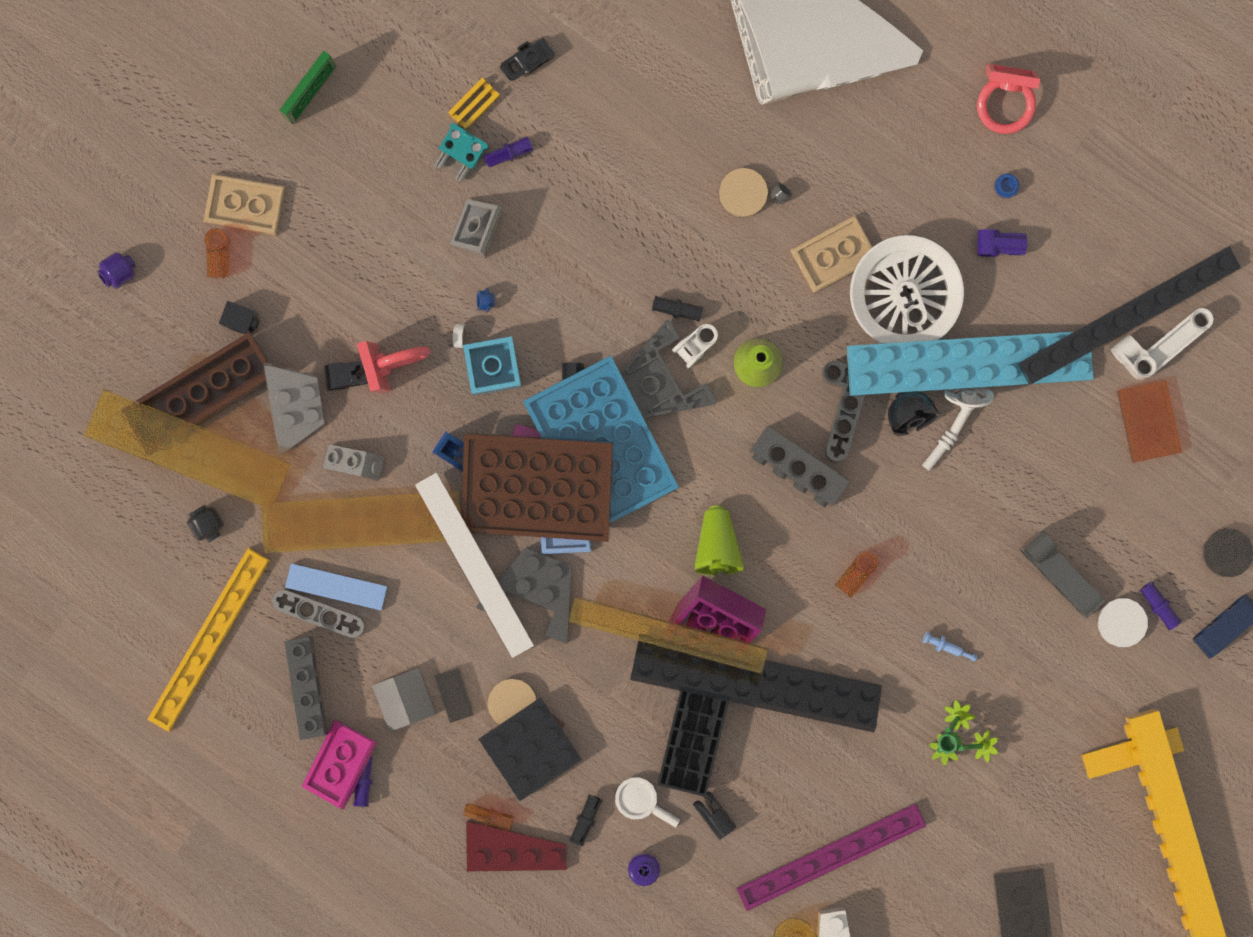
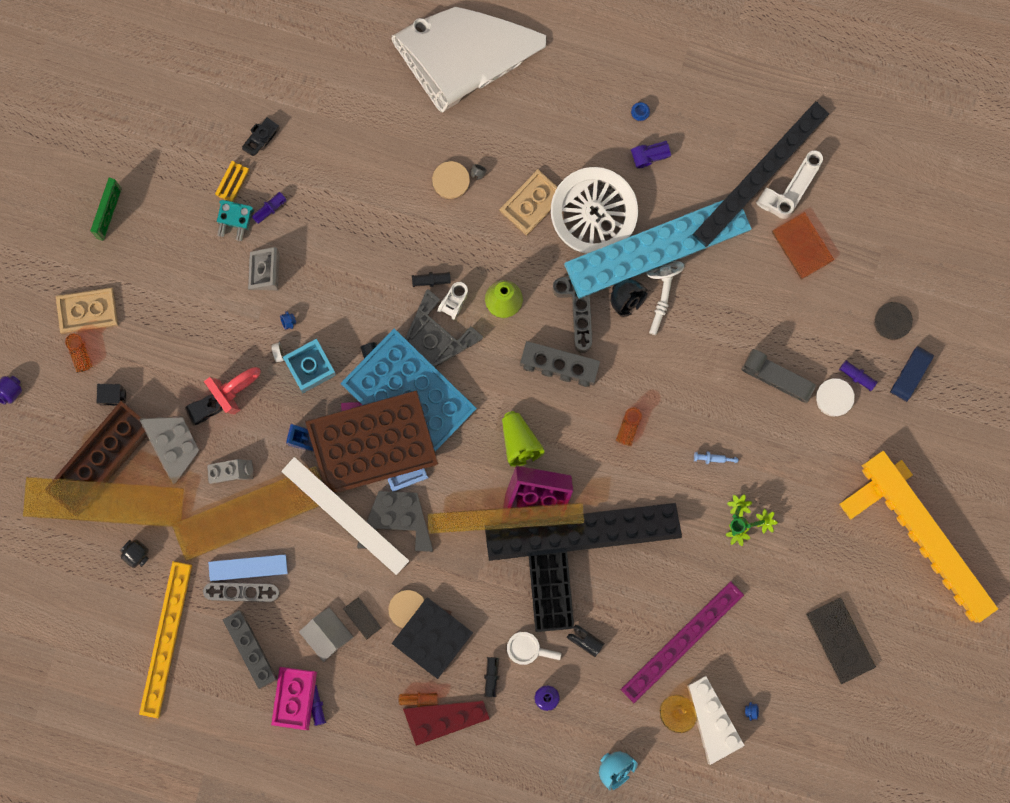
camera: 20 degrees left, 5 degrees down
coral tile [977,63,1040,134] -> none

